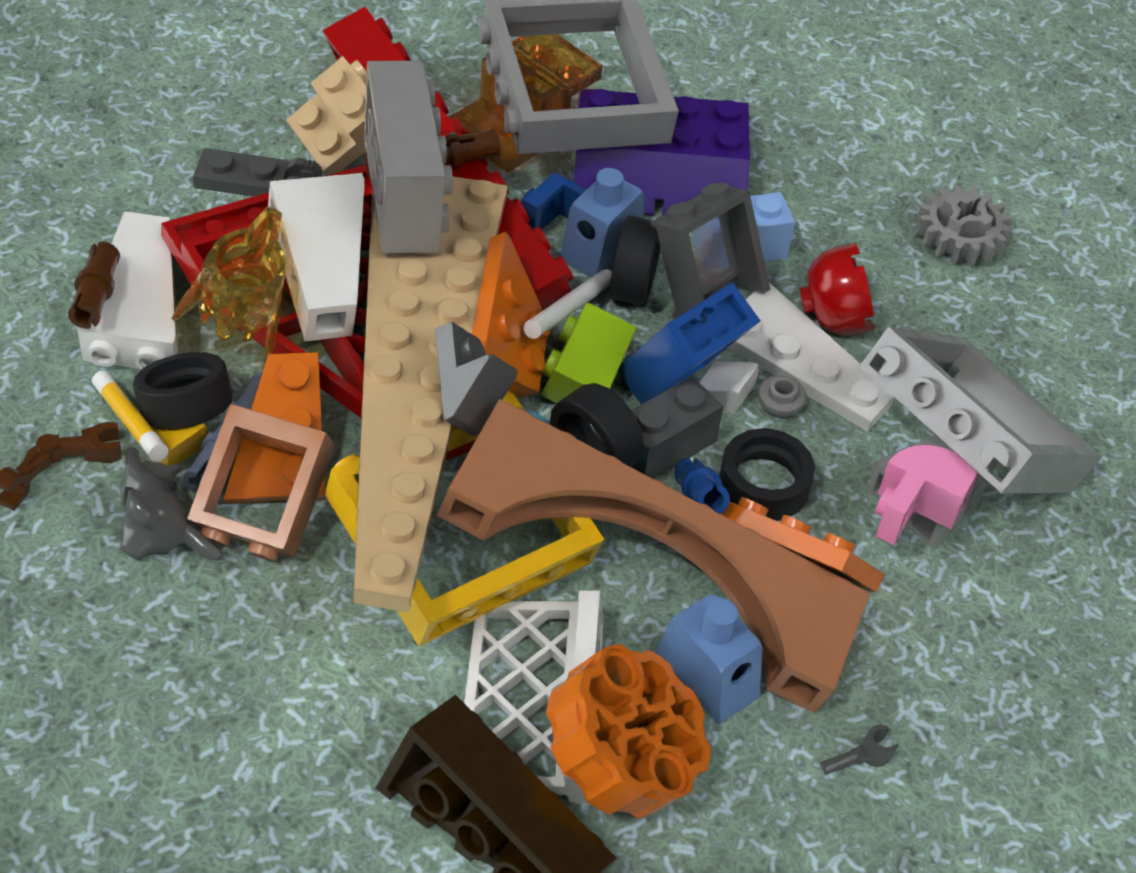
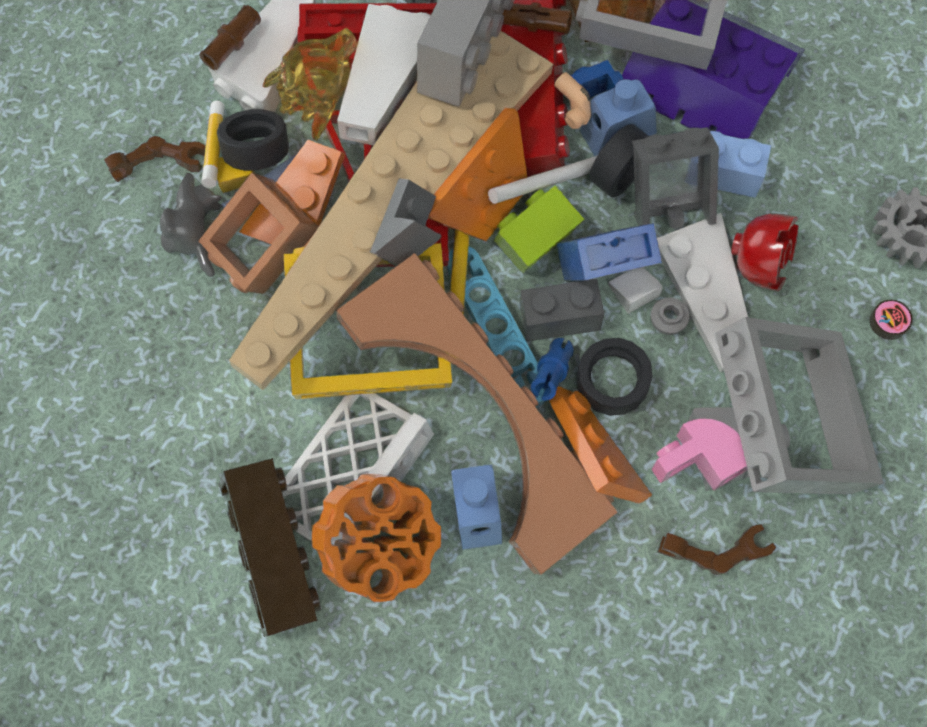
camera: 40 degrees right, 20 degrees up
black tyre [550,383,644,467] -> none
dark grey hand [820,725,899,775] -> none
none -> light nougat arm [554,72,591,129]
none -> reddish brown piece [657,524,776,575]
none -> tile [869,300,913,340]

